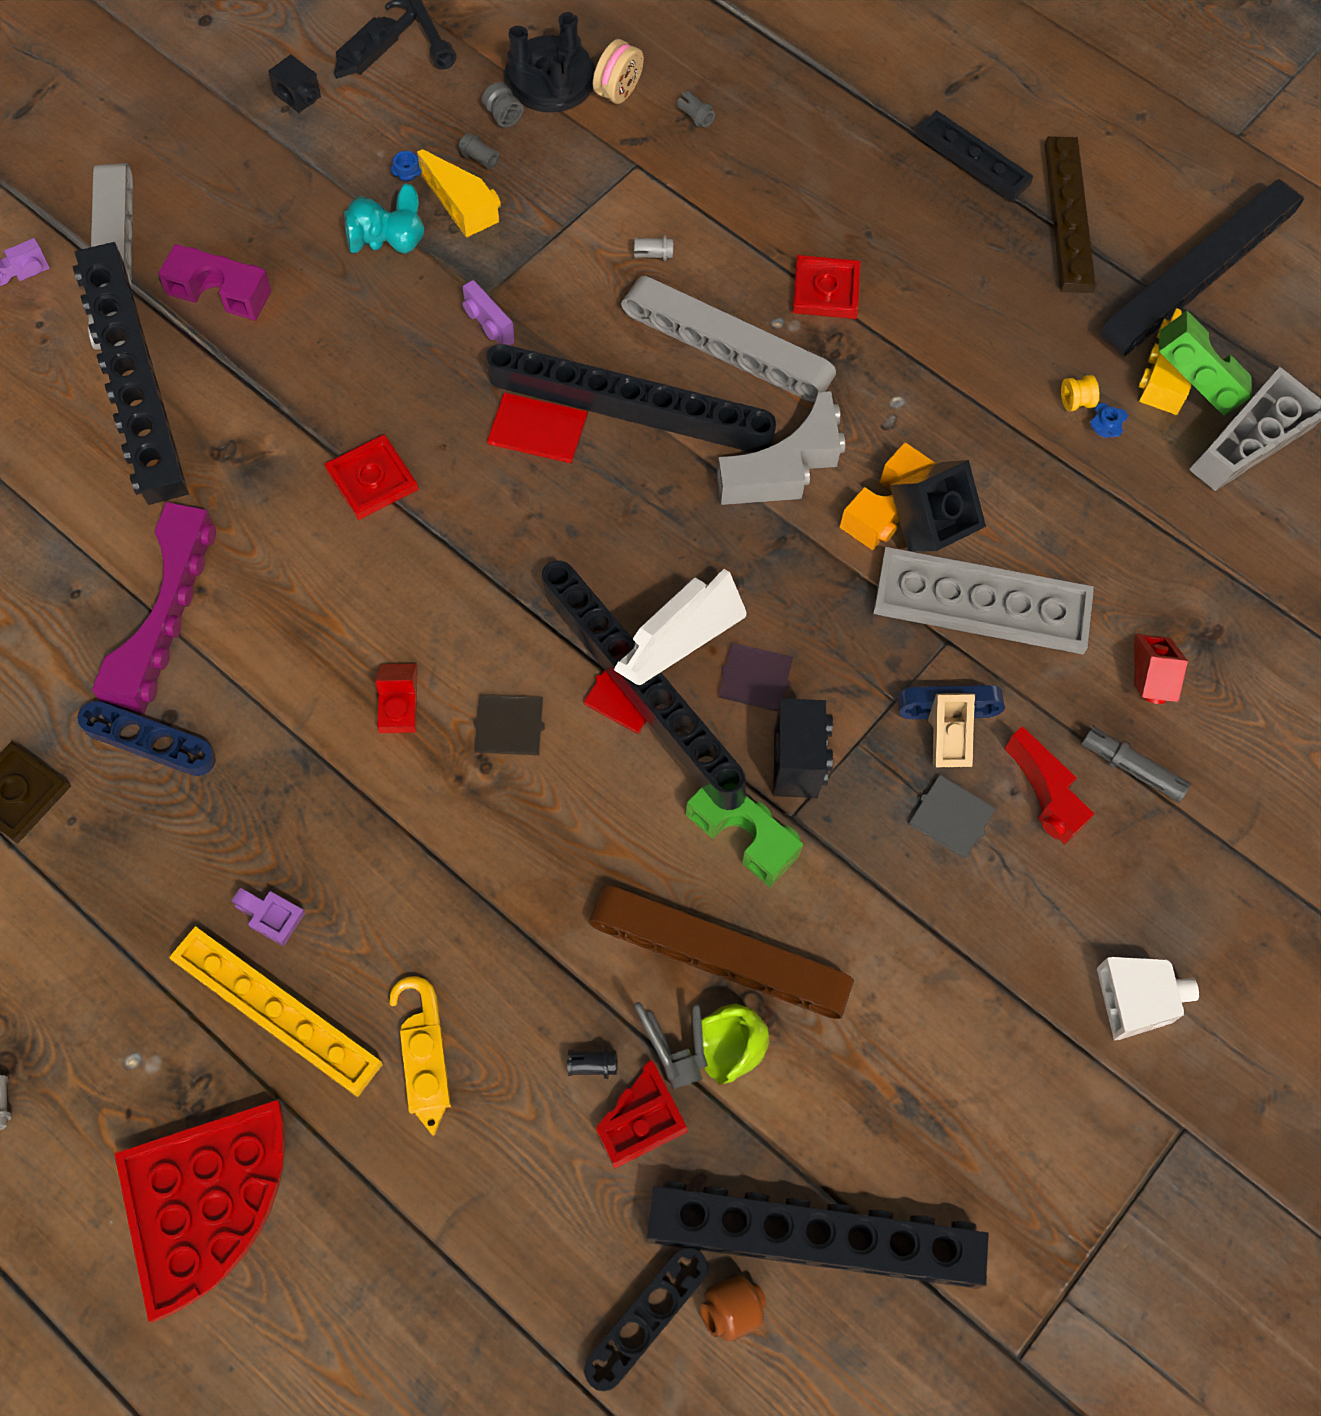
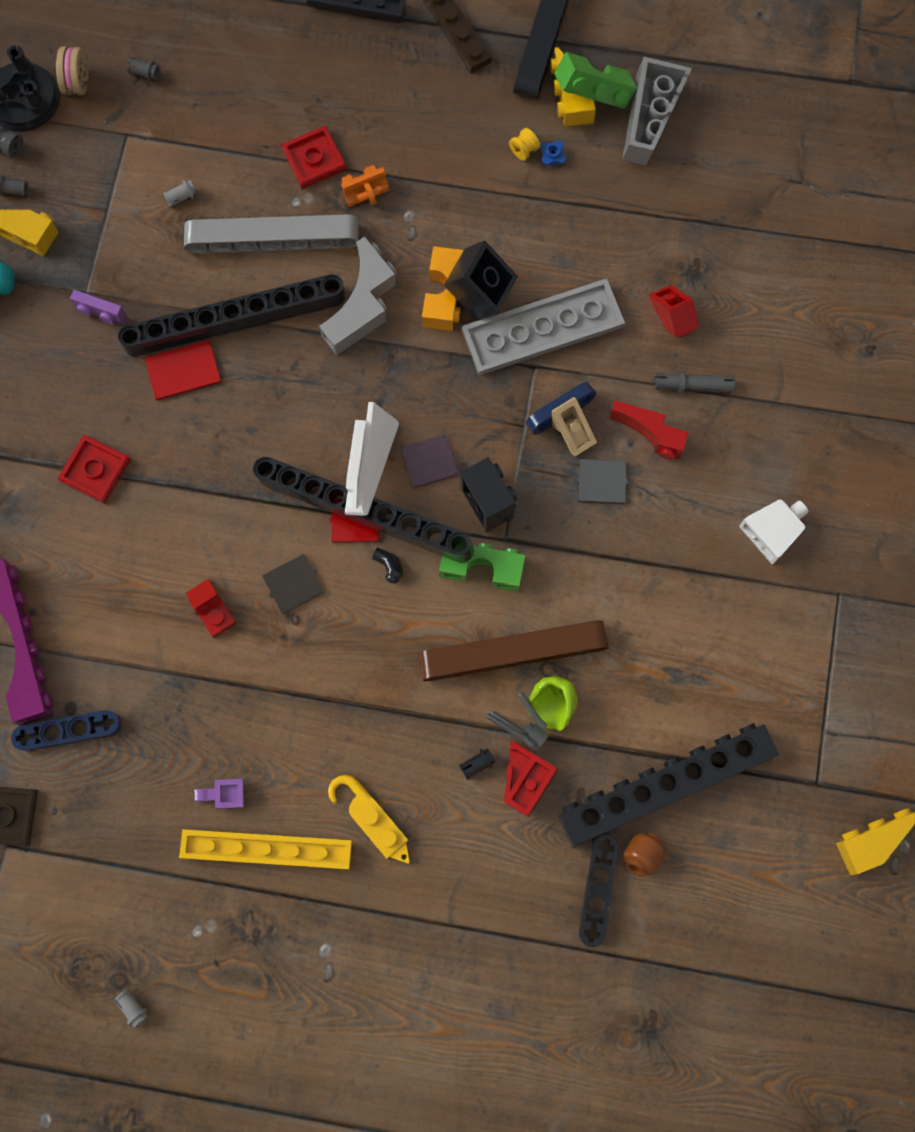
camera: 25 degrees left, 10 degrees up
red plate [114,1100,285,1323] -> none
none -> orange hips [341,165,390,207]
none -> black arm [372,547,404,584]

